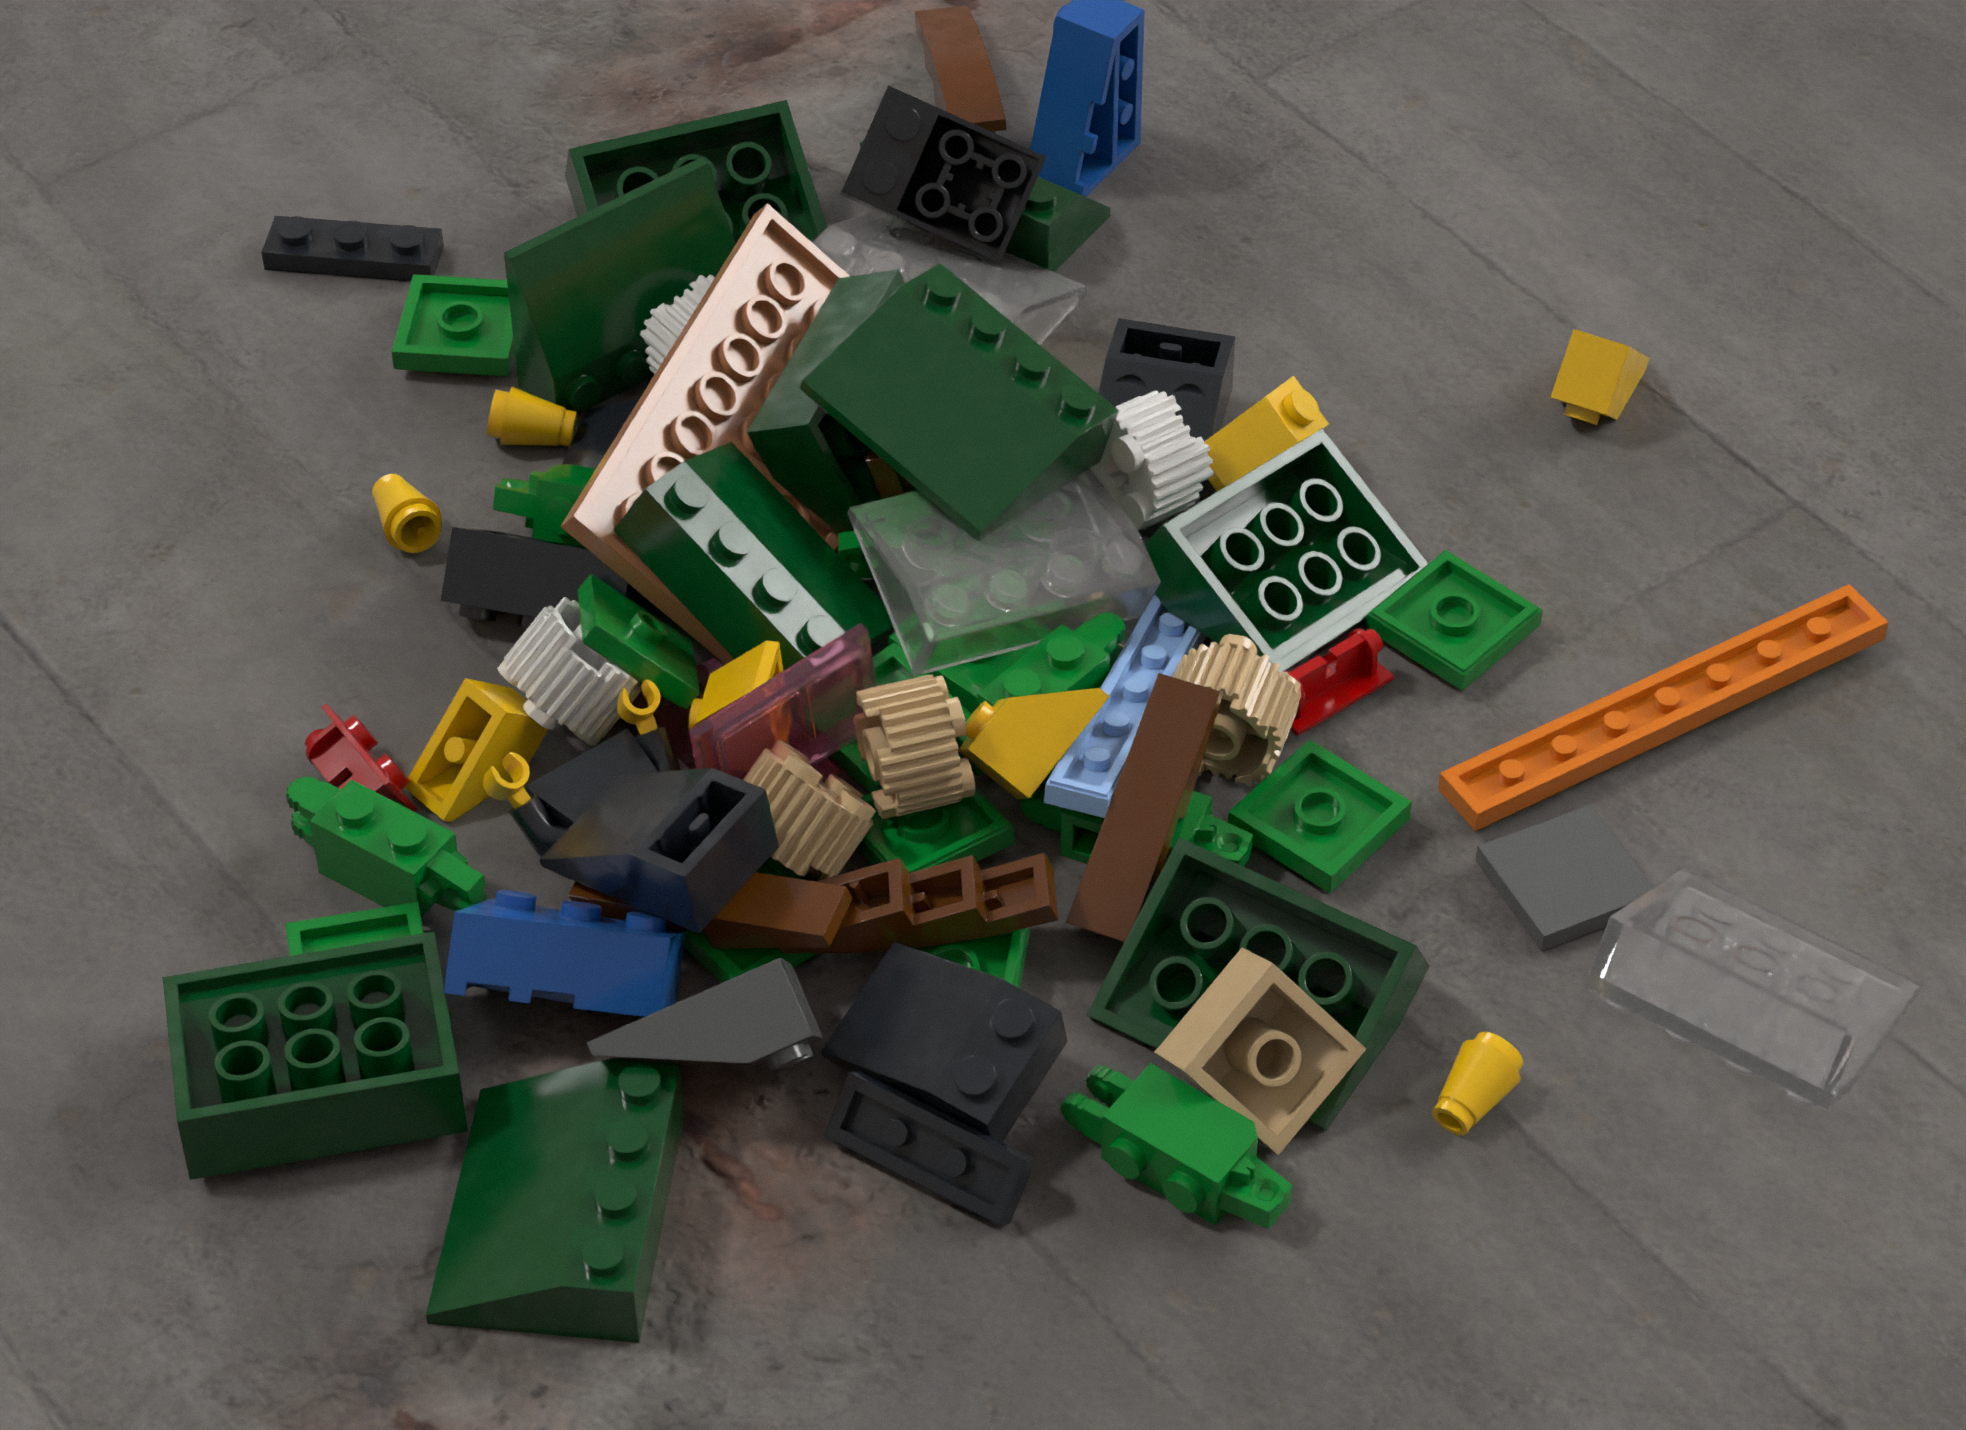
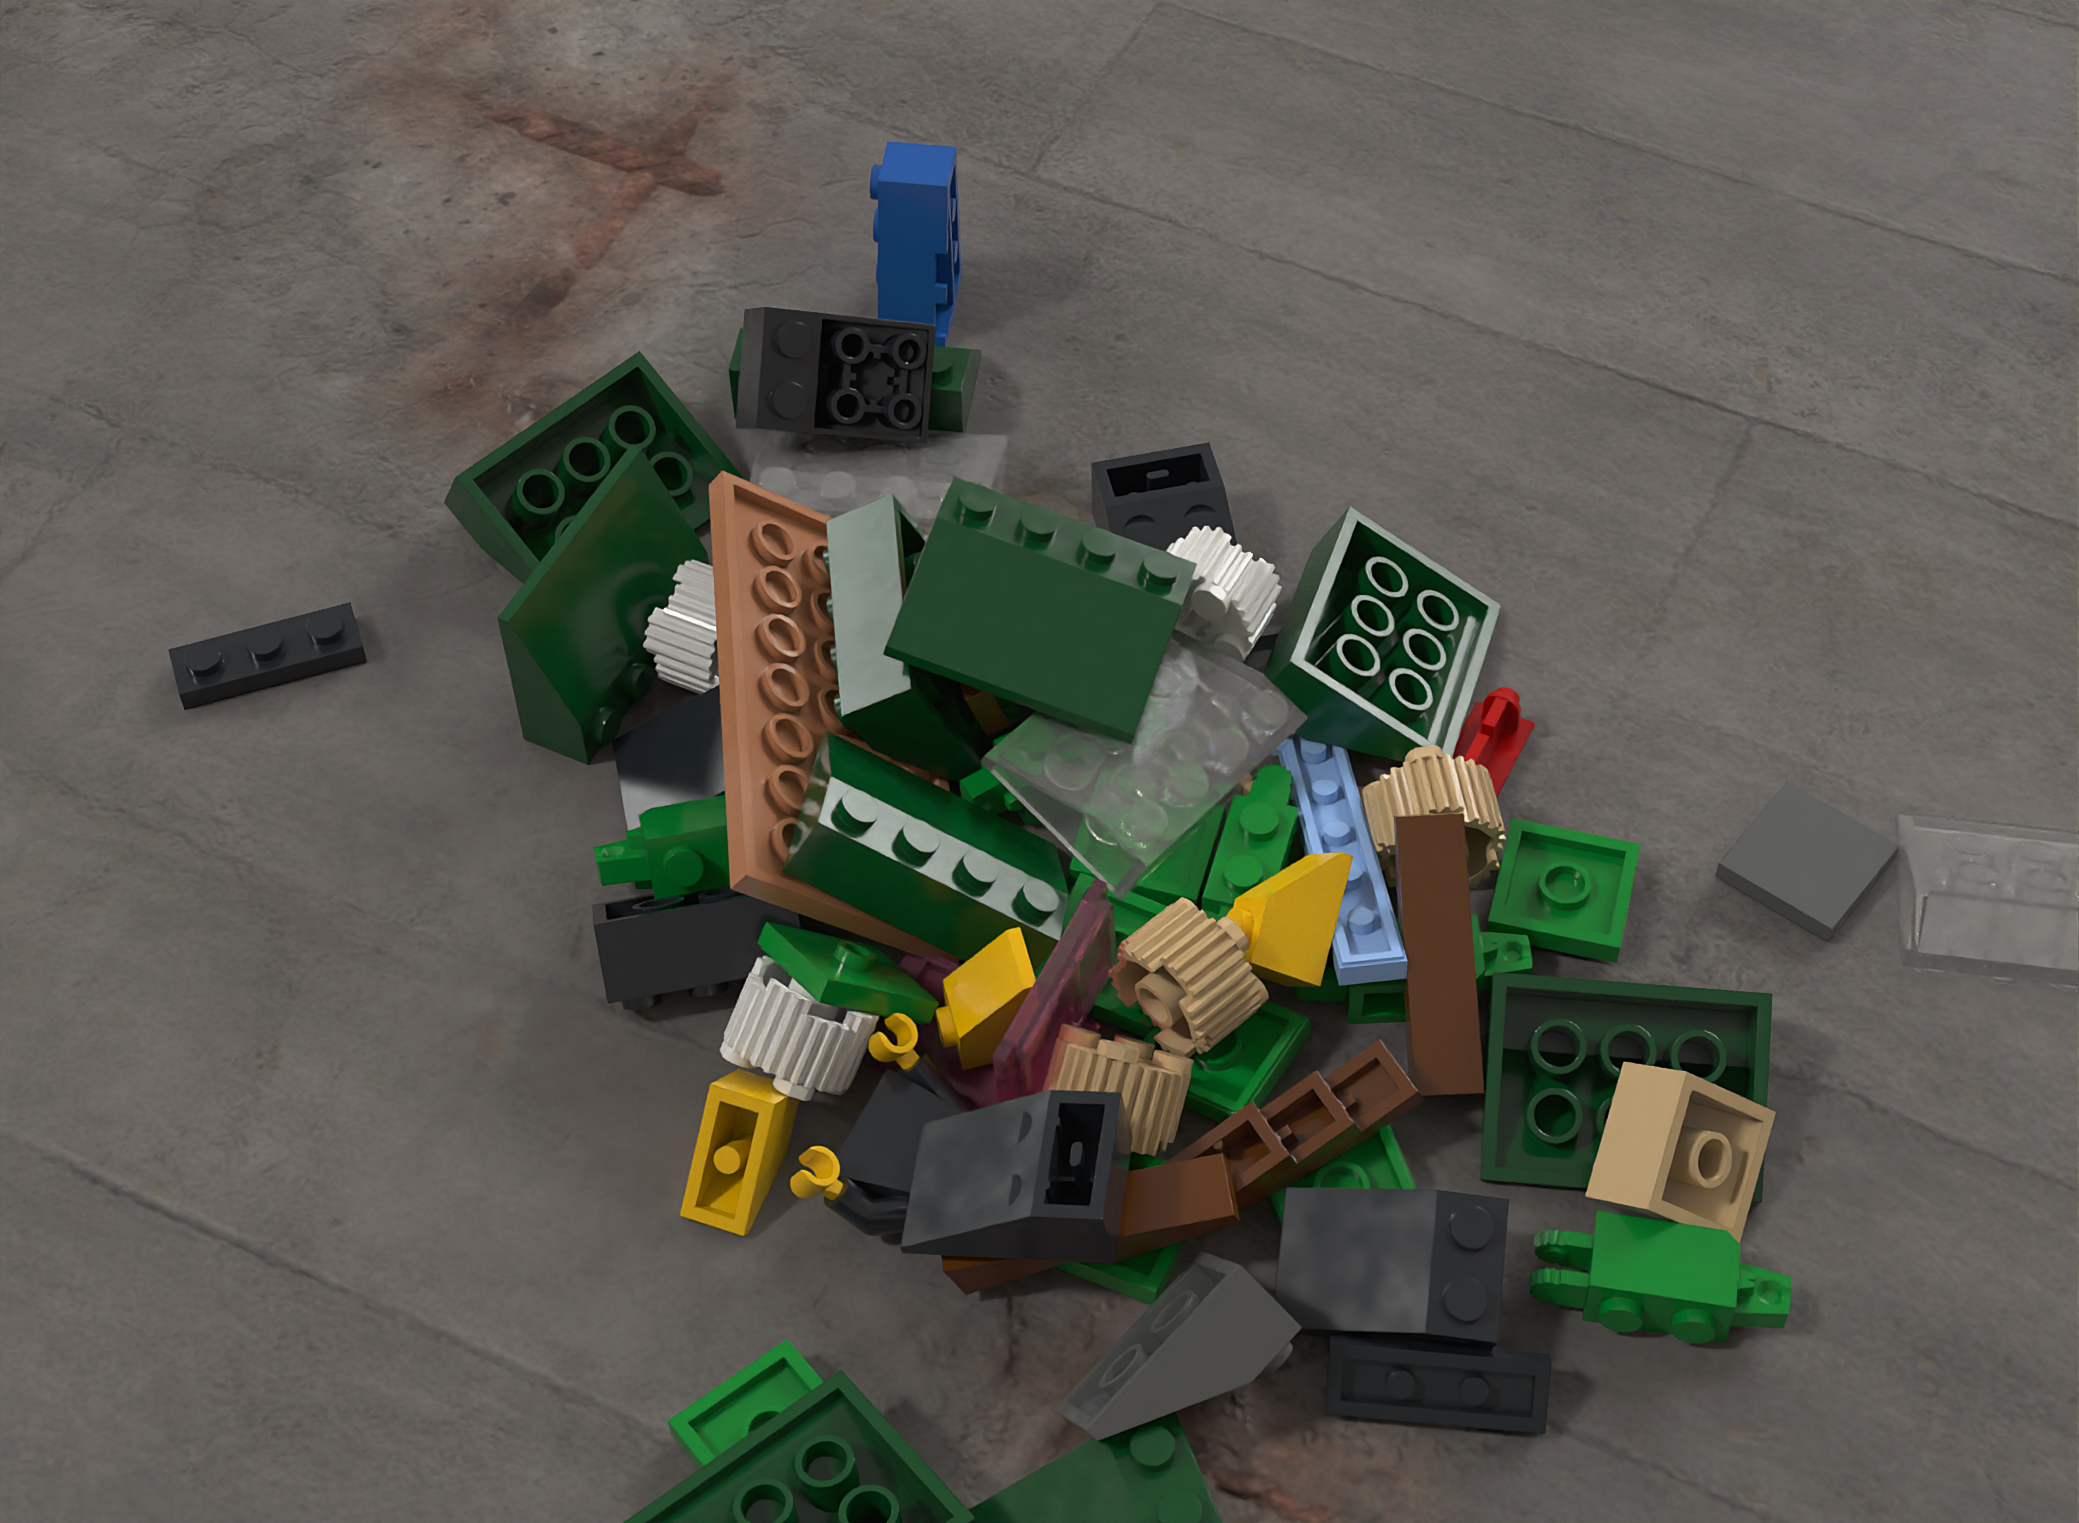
camera: 25 degrees left, 5 degrees up
green hinge [286,776,487,917] -> none
red hinge [305,704,418,813] -> none
yellow cone [372,474,442,553] -> none
green plate [391,274,515,376] -> none
blue wedge [443,890,686,1017] -> none
yellow cone [487,387,577,447] -> none
reddish brown slope [915,5,1007,132] -> none
yellow slope [1204,376,1329,492] -> none
green plate [1365,550,1543,691] -> none
yellow cone [1432,1032,1524,1136] -> none
orange plate [1438,584,1889,831] -> none
yellow slope [1551,329,1650,425] -> none

